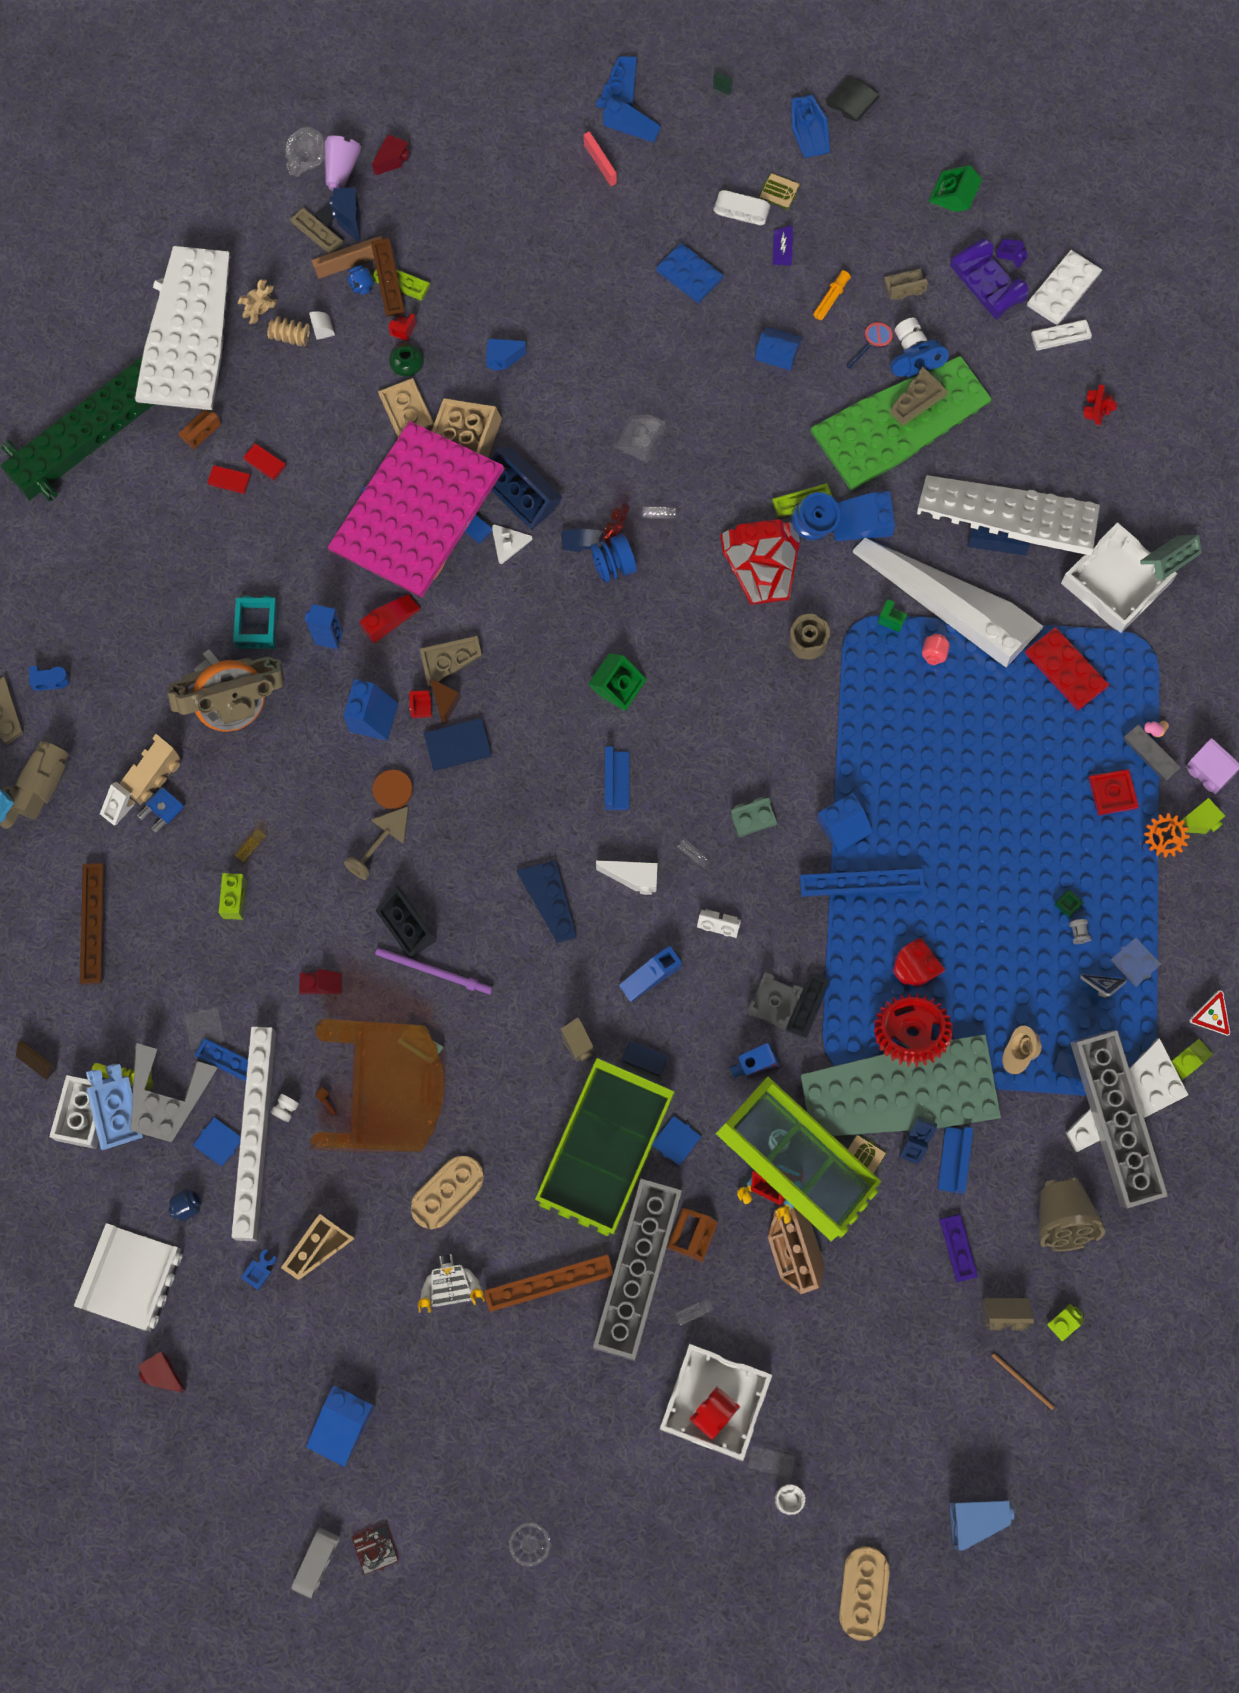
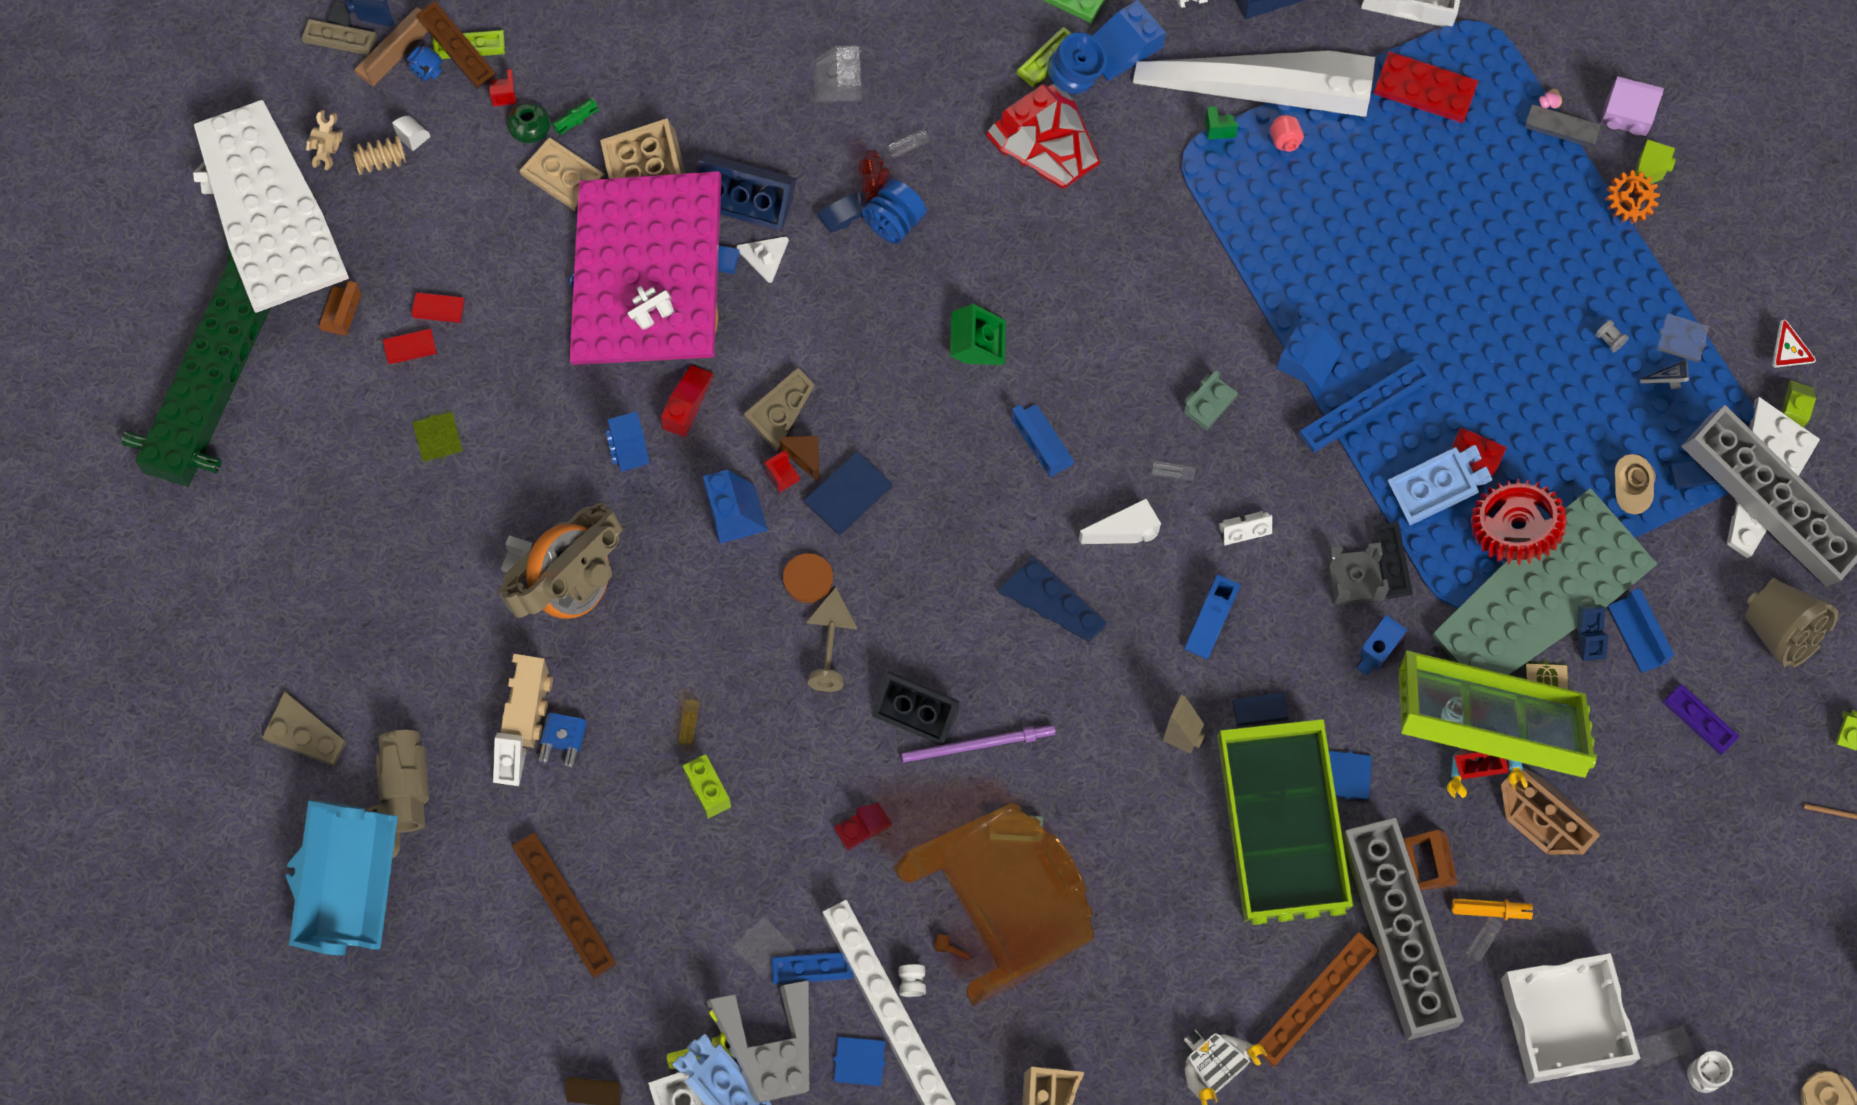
camera: 35 degrees left, 5 degrees down
blue leg [29,666,70,691] -> none
teal window [233,596,278,649] -> none
tan tile [411,1156,484,1229] -> none
blue slope [486,339,527,371] -> none
red brick [689,1386,741,1440] -> none
dark tan brick [789,614,830,660] -> none
dark tan slope [982,1298,1034,1331] -> none
dark green tile [1054,889,1084,918] -> none
red tile [1088,769,1139,816] -> none
none -> clear neon green piece [413,412,463,462]
none -> green pin [552,98,599,136]
none -> white hips [628,286,675,330]
none -> light blue tile [1388,445,1492,525]
none -> light orange axle [1451,899,1533,921]

